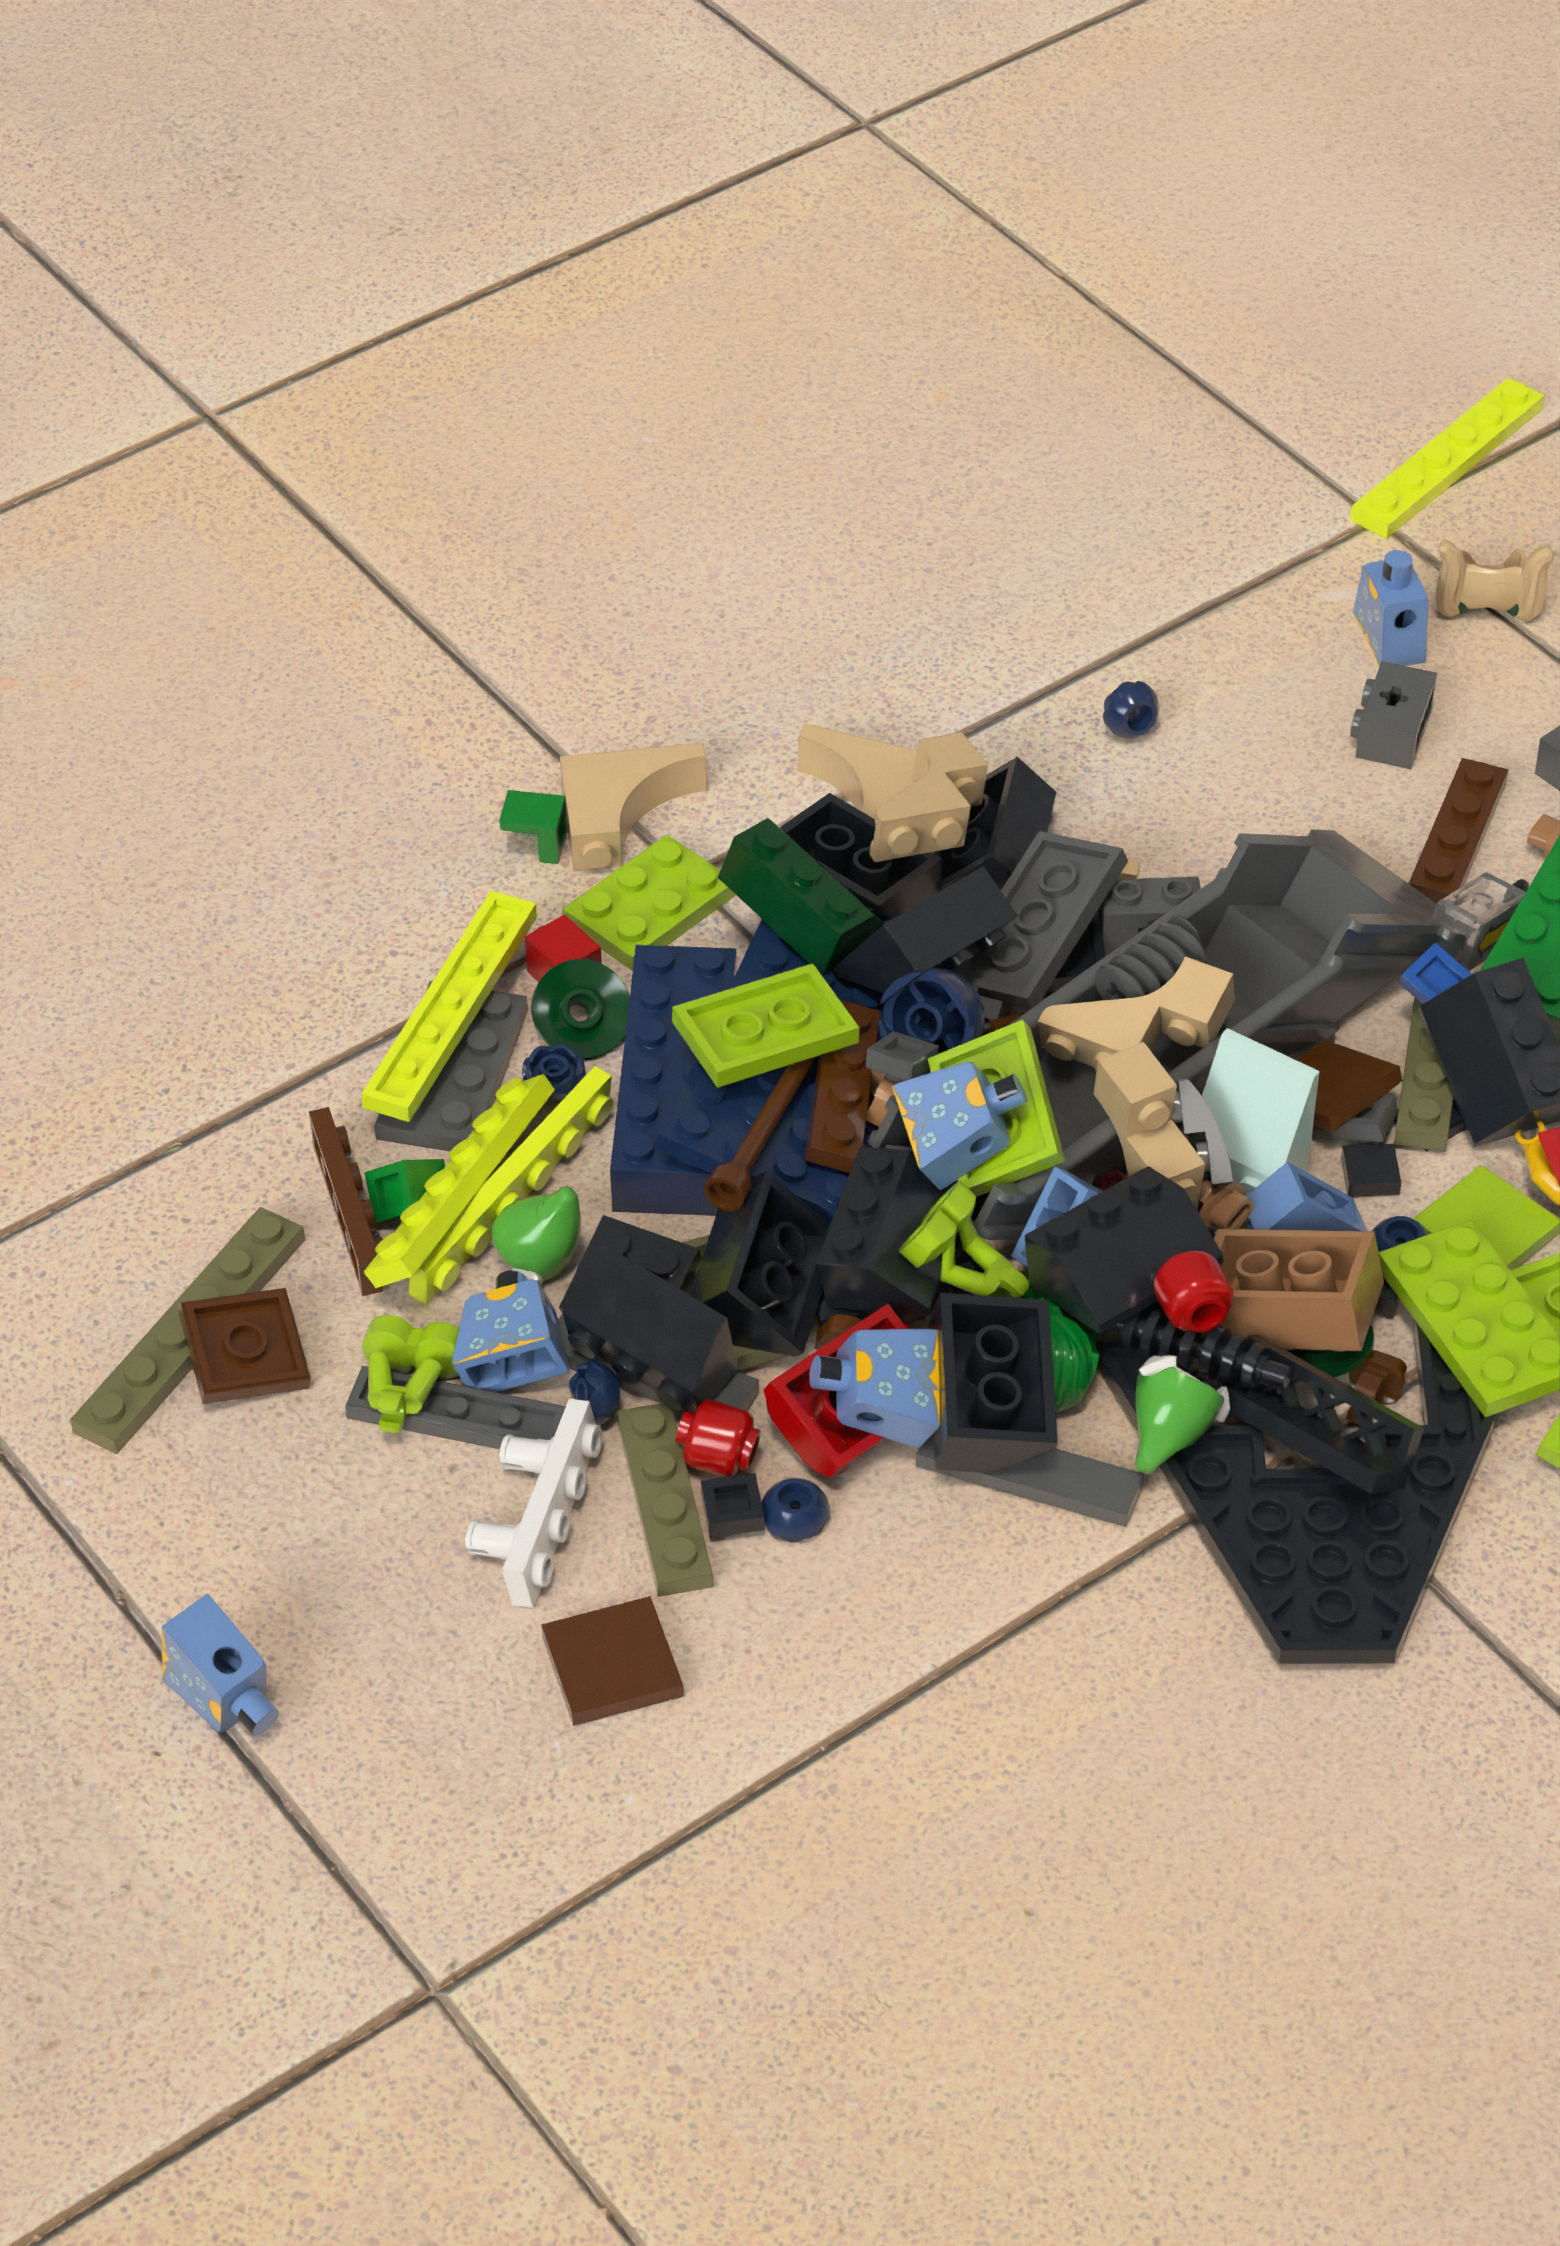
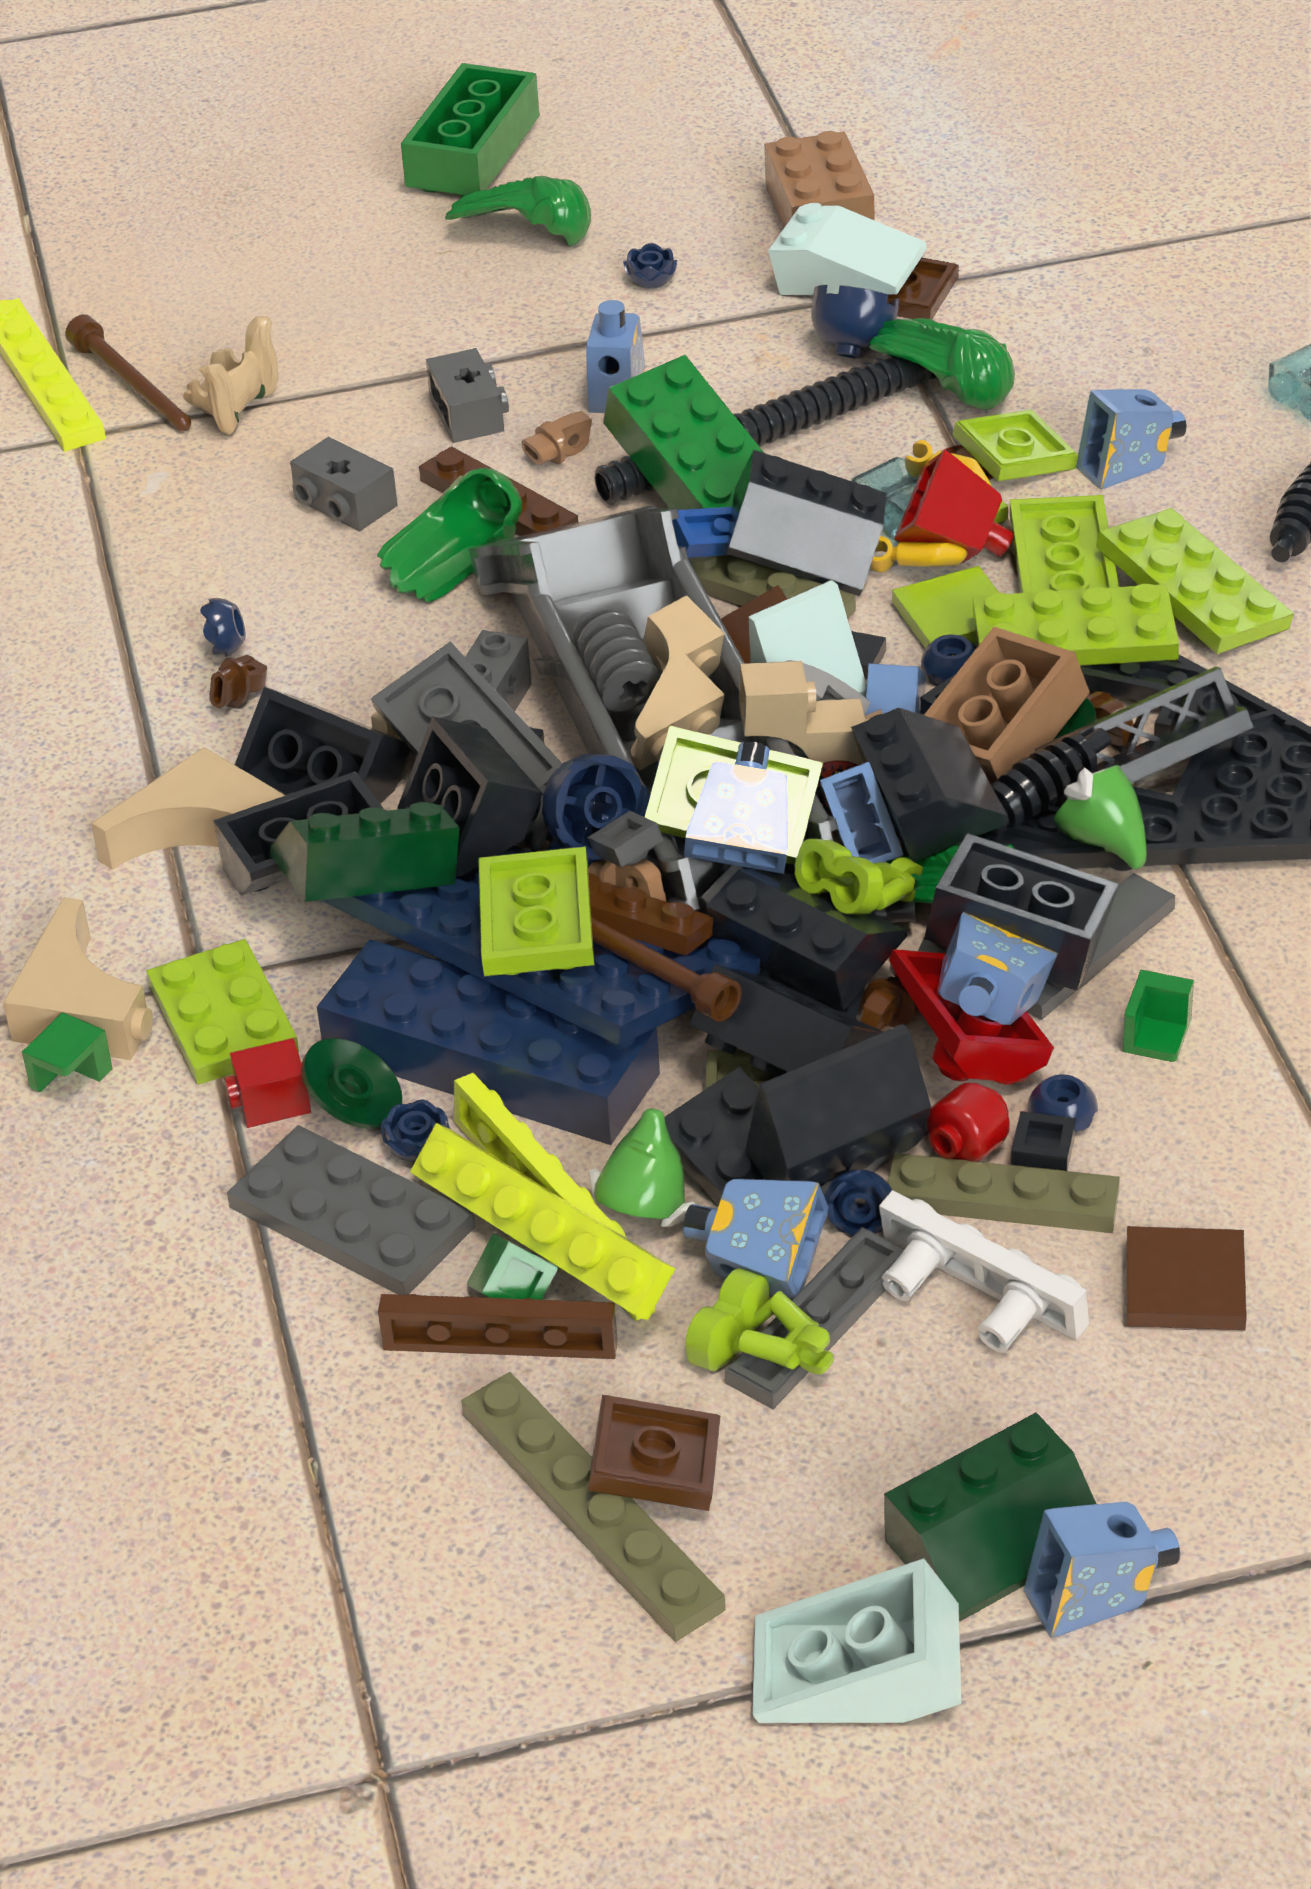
camera: 65 degrees left, 5 degrees down
neon yellow plate [361,890,537,1122] -> none
tan arch [870,732,988,862] -> none
red head [1154,1251,1233,1332] -> none
medium blue torso [1353,550,1429,667] -> none
clear panel [1433,872,1526,972] -> none
none -> reddish brown piece [65,314,191,432]
none -> reddish brown piece [209,655,267,708]
none -> green hair [377,468,522,603]
none -> light aqua slope [753,1558,962,1723]
none -> dark green slope [884,1412,1097,1622]
none -> green panel [1123,969,1194,1062]

